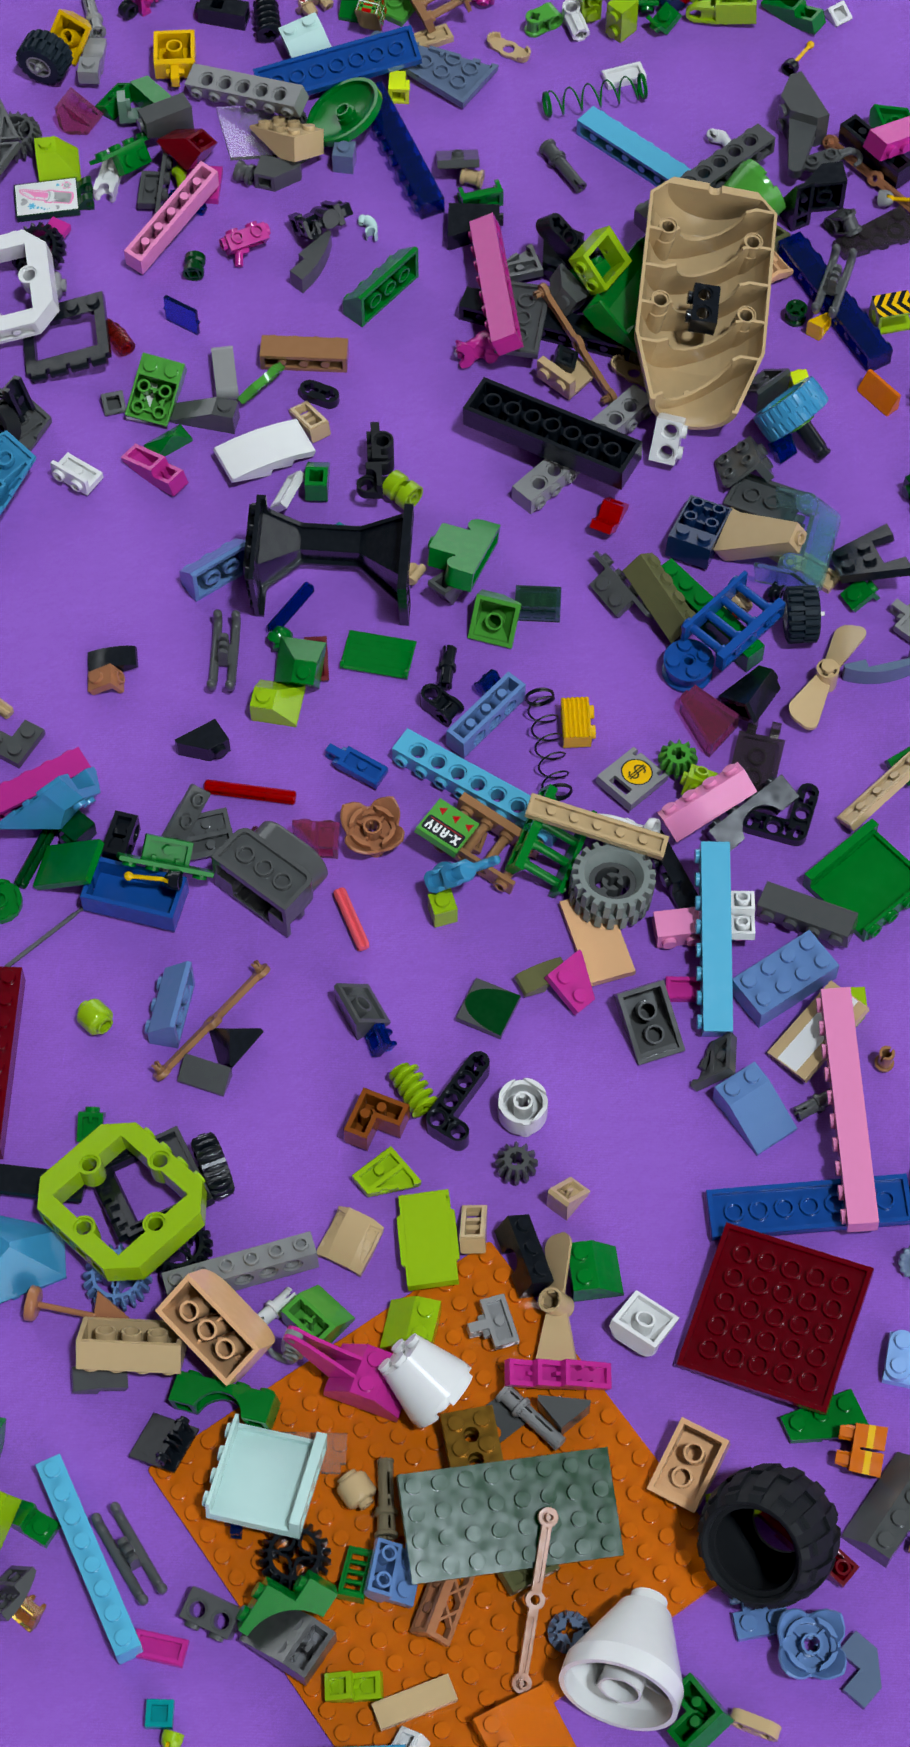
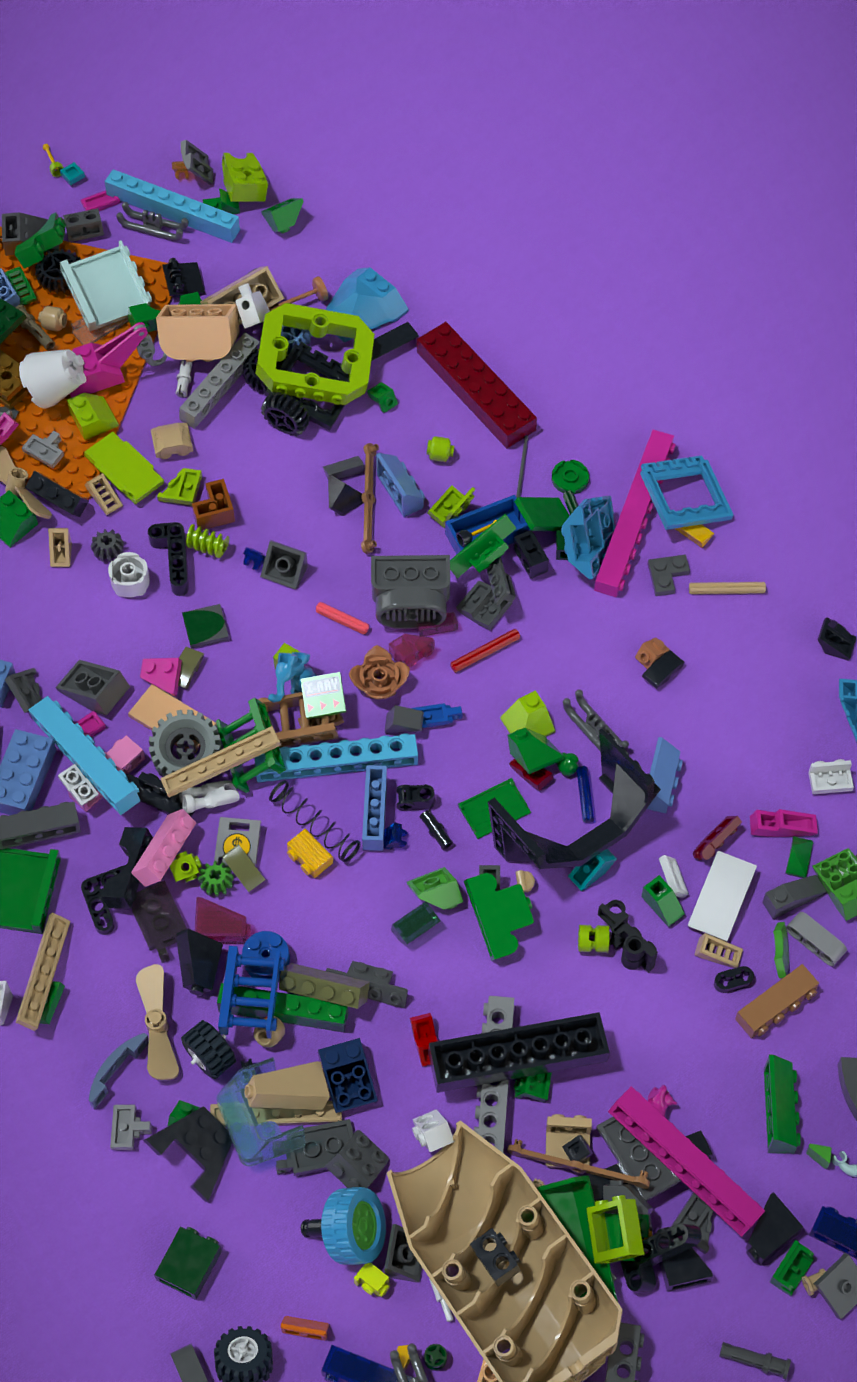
camera: 140 degrees right, 0 degrees up
black slope [175,719,231,761] -> none
bright green slope [281,1284,355,1343] -> none
none -> olive slope [222,844,265,892]
none -> white torso [236,283,270,329]
none -> dark grey slope [385,705,424,734]
none -> lime bracket [427,485,476,528]
none -> hinge [693,816,742,860]
none -> bright green slope [806,1144,832,1169]

